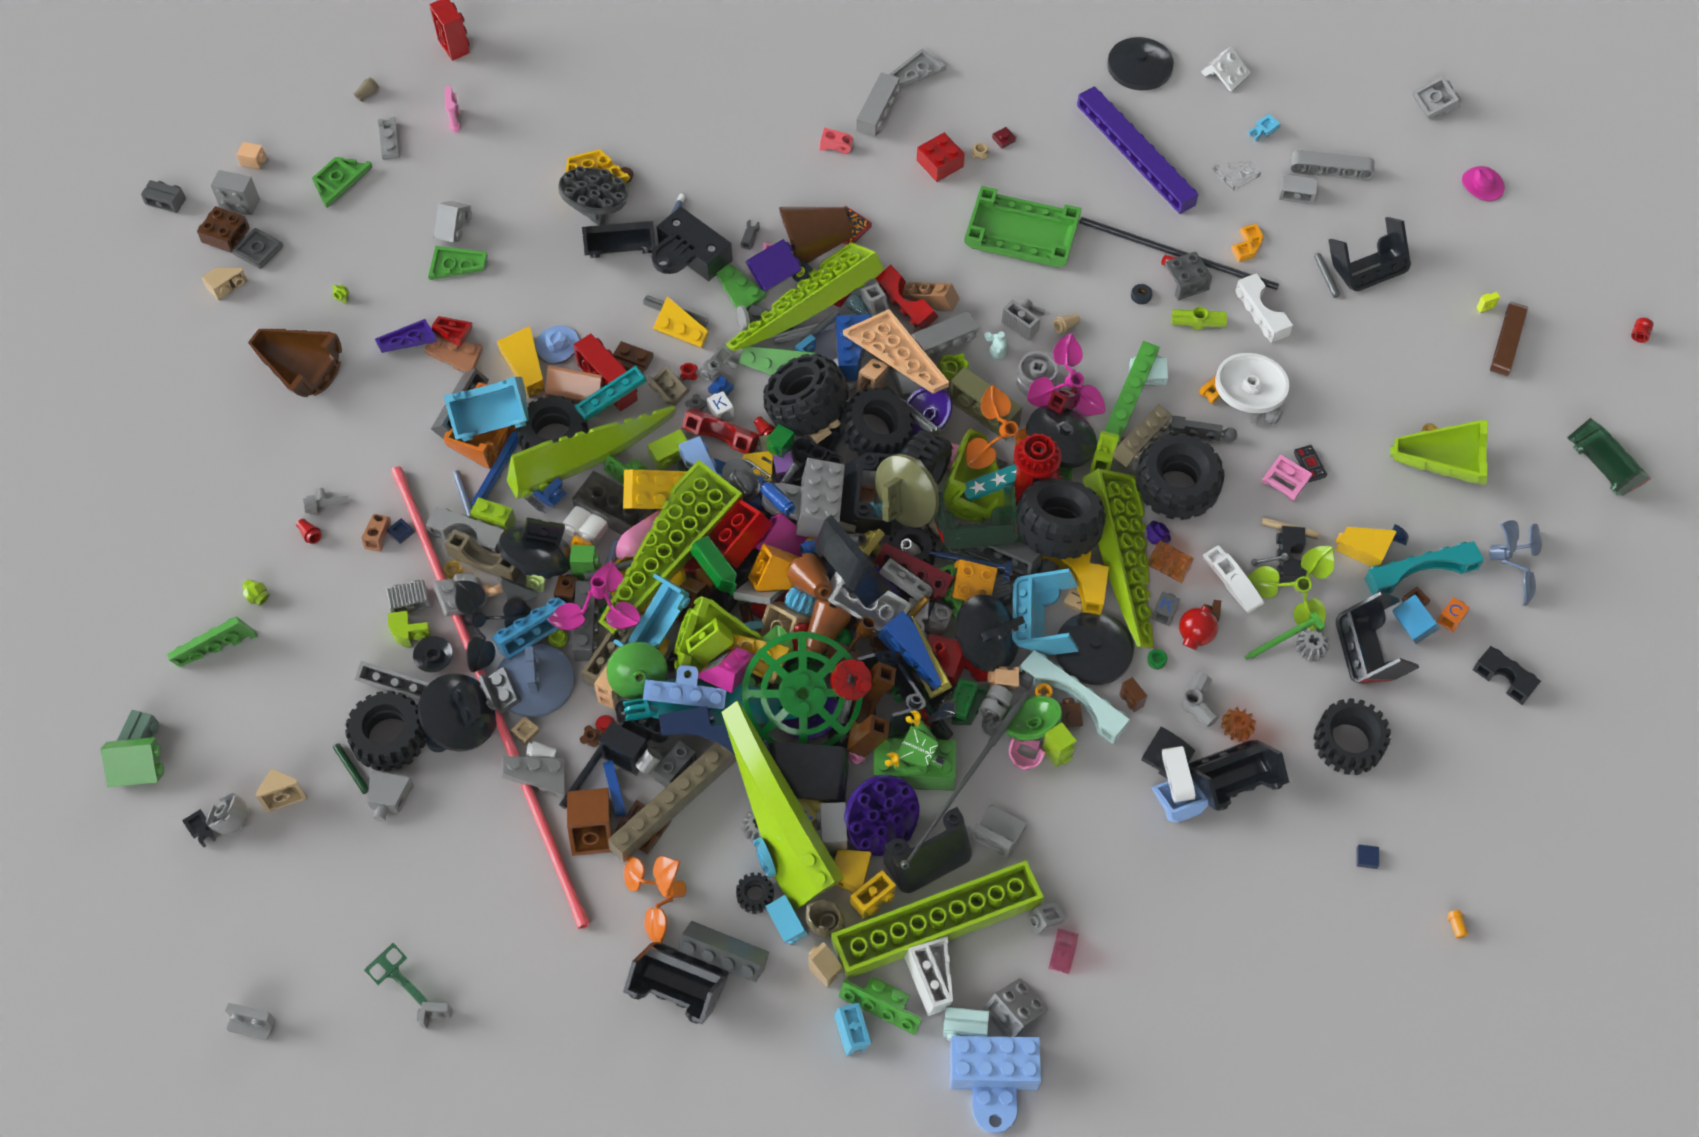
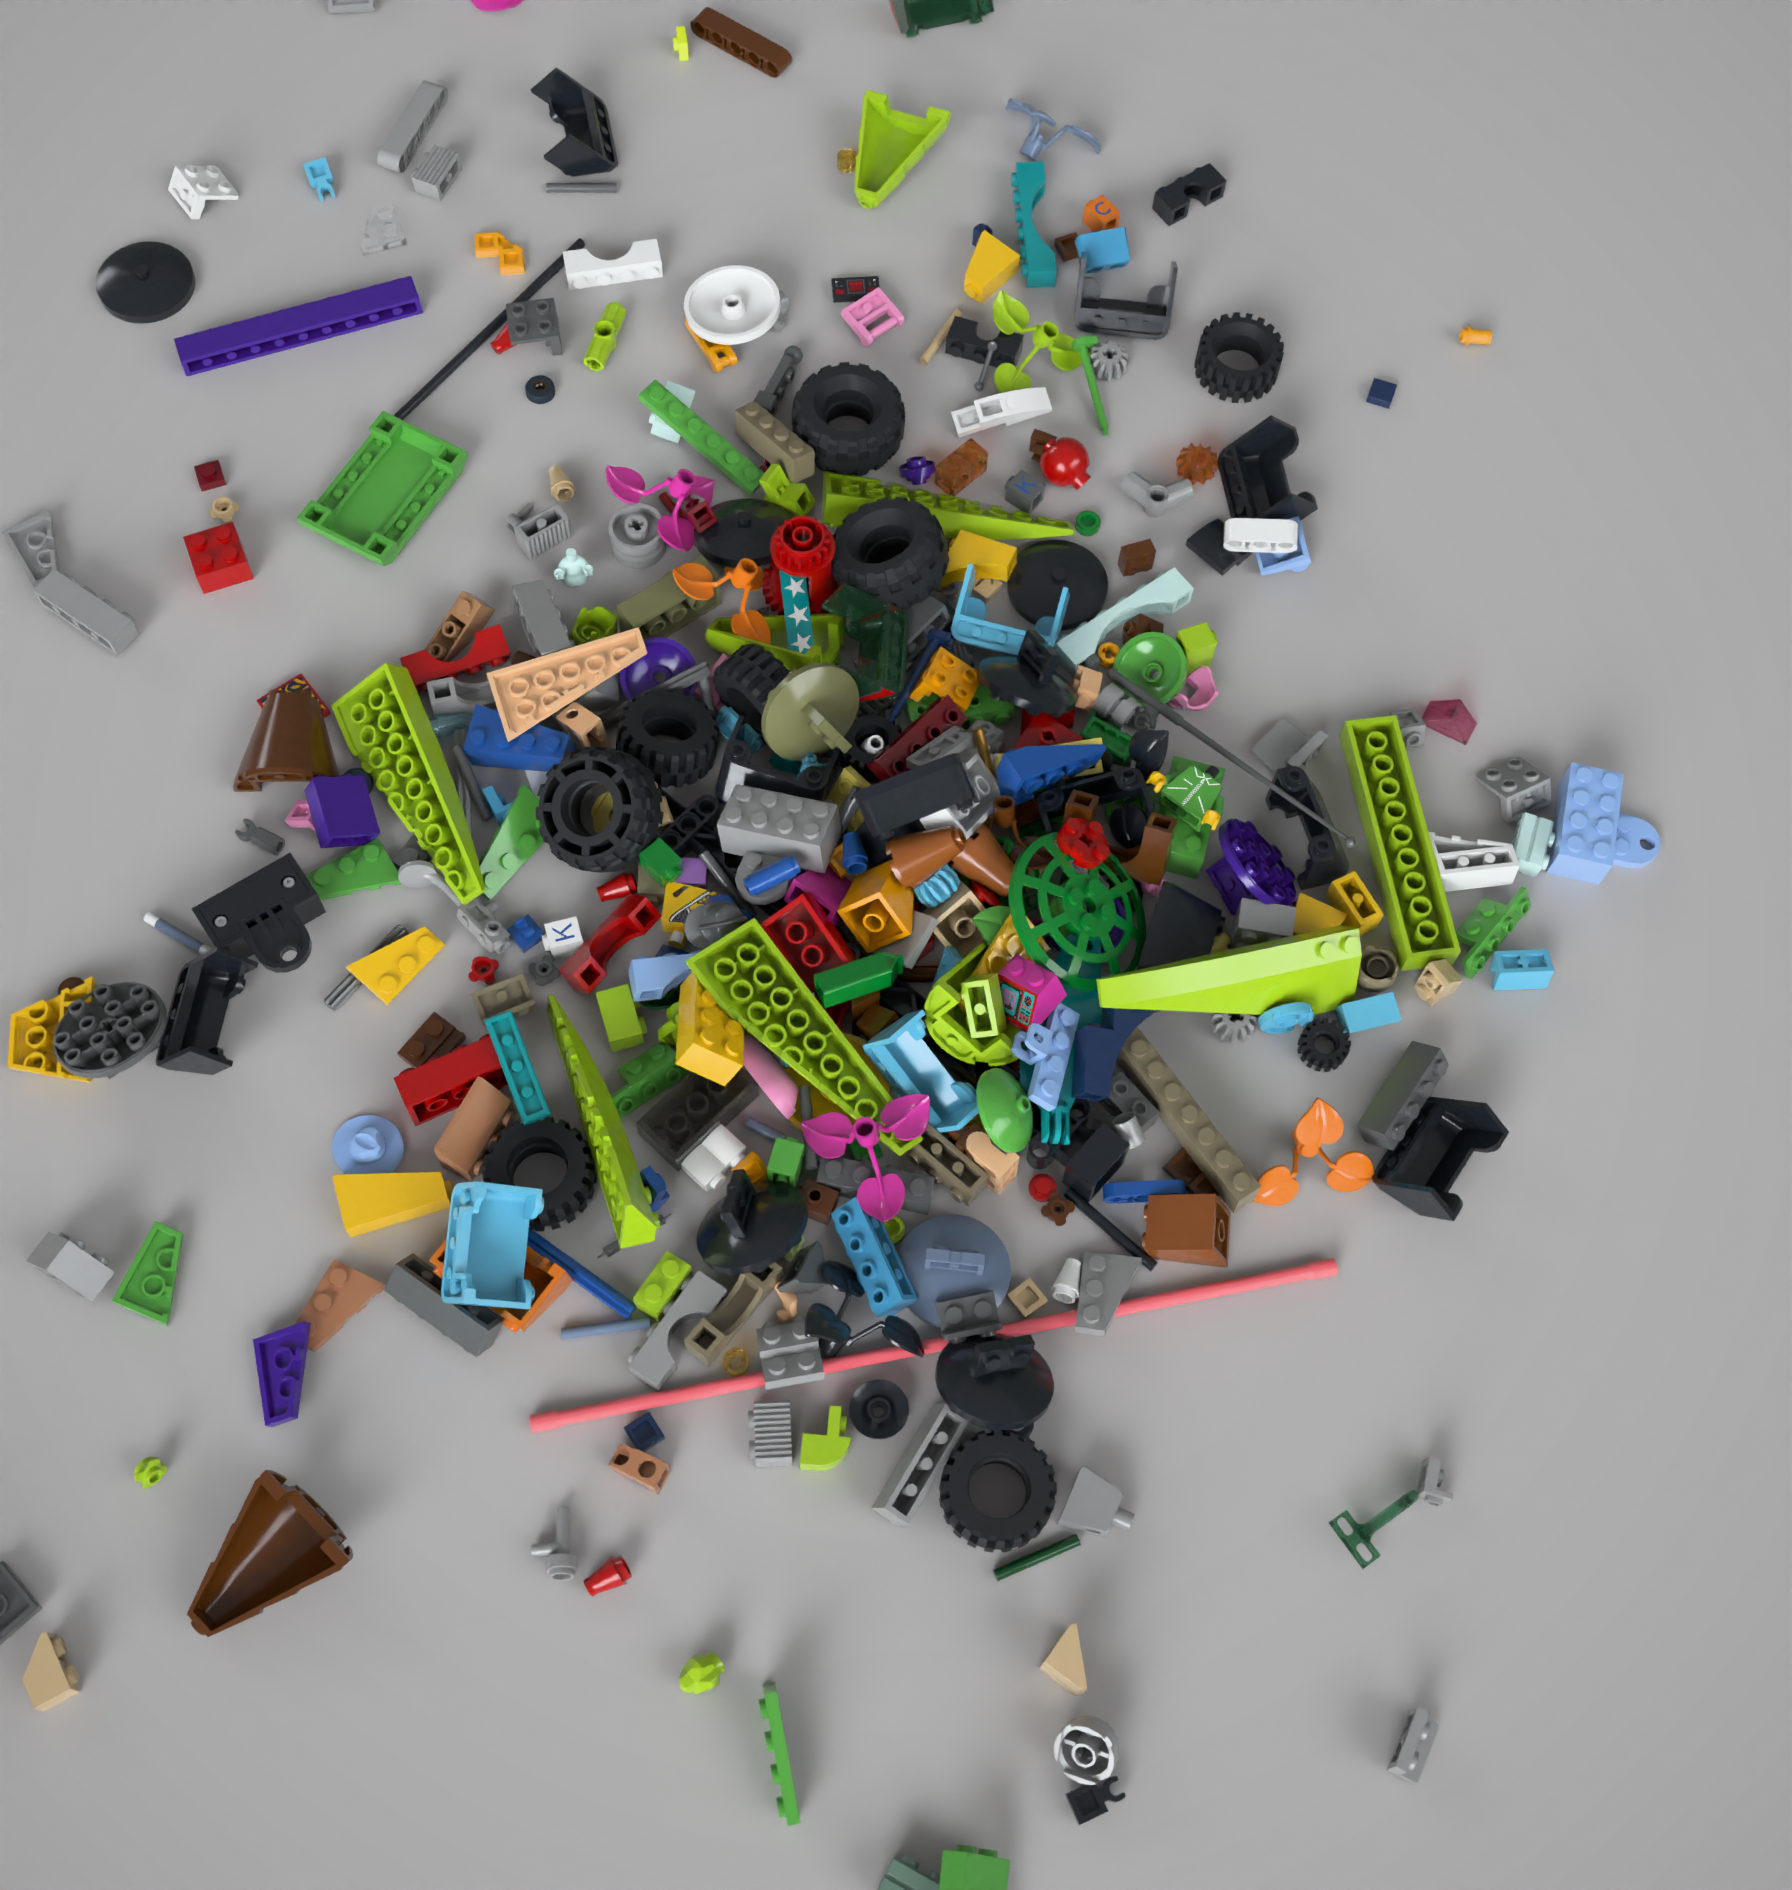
camera: 80 degrees left, 5 degrees up
red wing [432,316,473,346] -> none
coral leg [819,127,853,154] -> none

